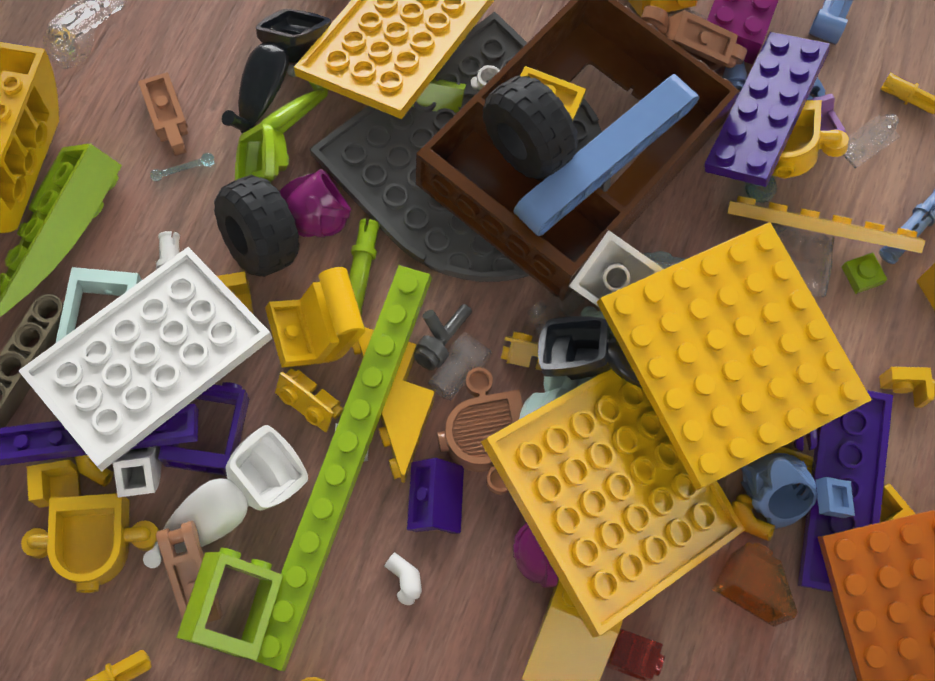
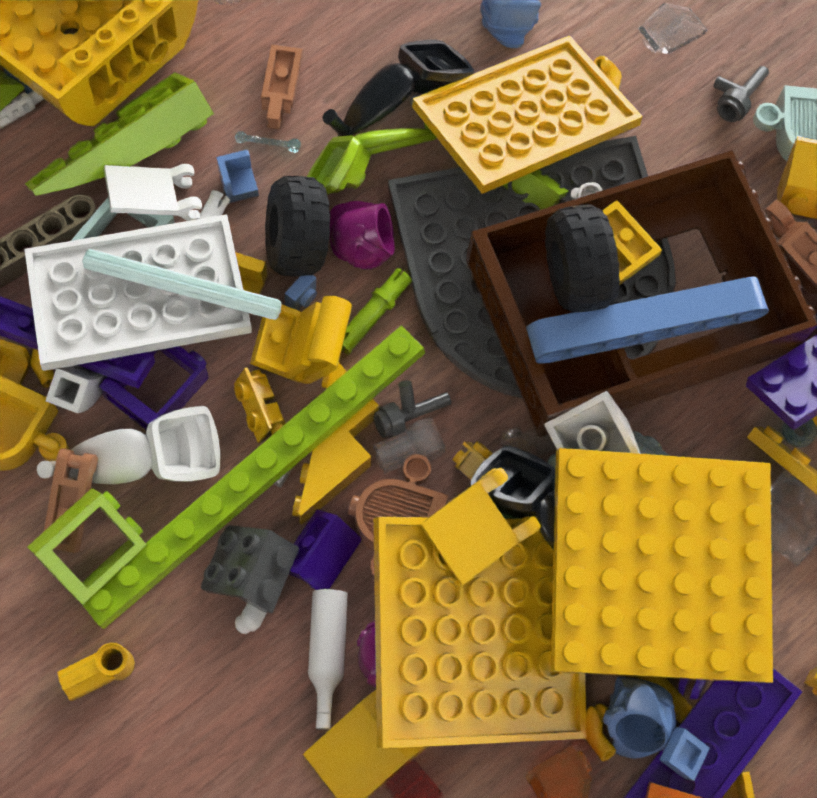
camera: 30 degrees right, 0 degrees up
none -> light aqua axle [82,249,281,320]
none -> white flag [104,164,202,221]
none -> dark grey bracket [201,525,299,614]
none -> medium blue panel [216,150,259,203]
none -> medium blue plate [285,275,317,310]
none -> white piece [308,589,348,730]
none -> yellow flag [419,468,541,585]

